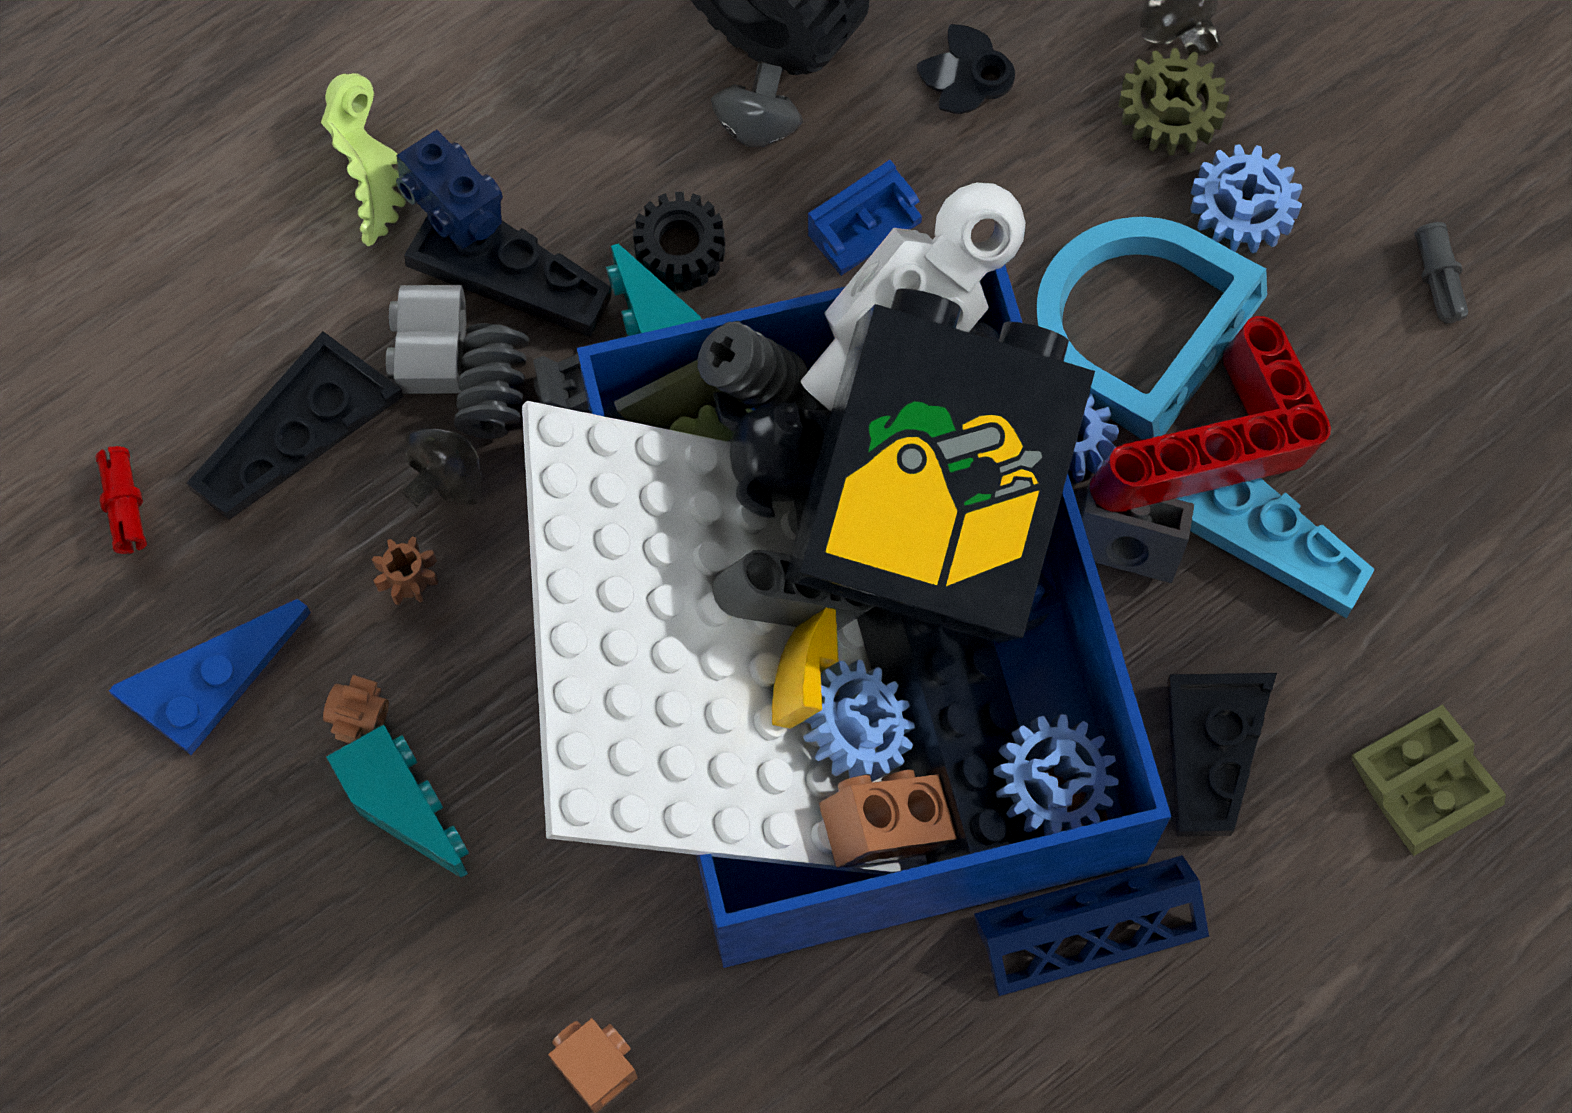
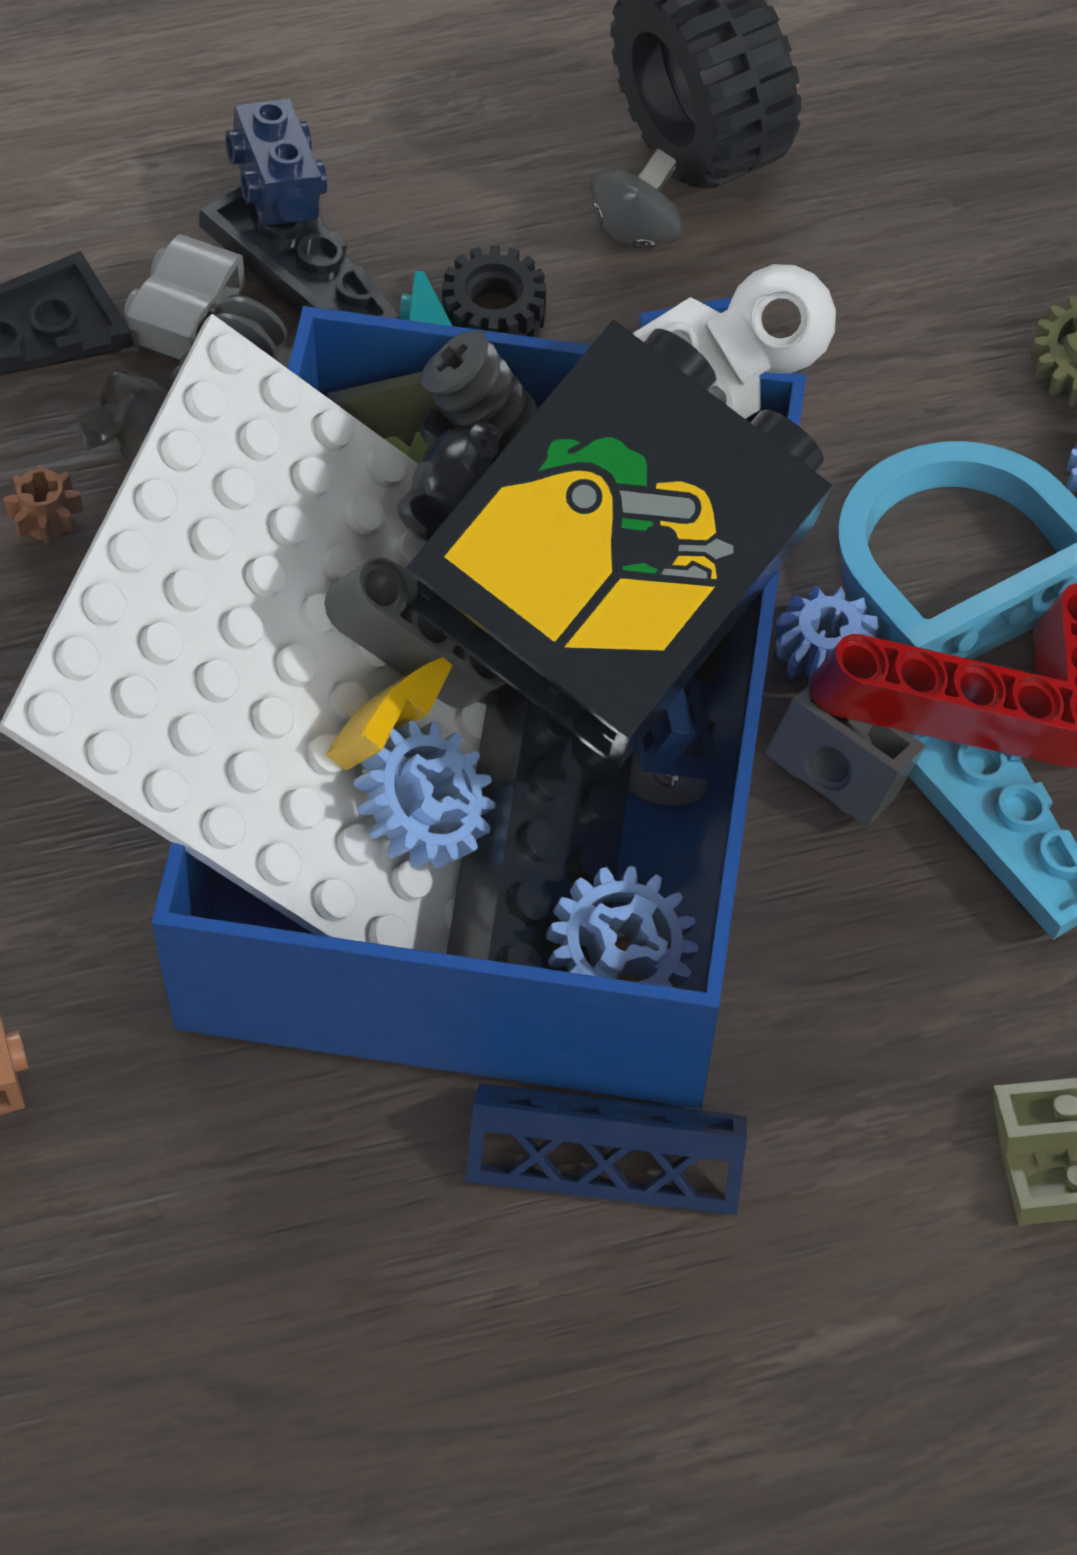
camera: 20 degrees right, 10 degrees down
yellowish green plant [321,73,406,246] -> none
nougat brick [819,770,957,868] -> none
black plate [917,24,1015,114] -> none
black wing [1167,673,1277,837] -> none

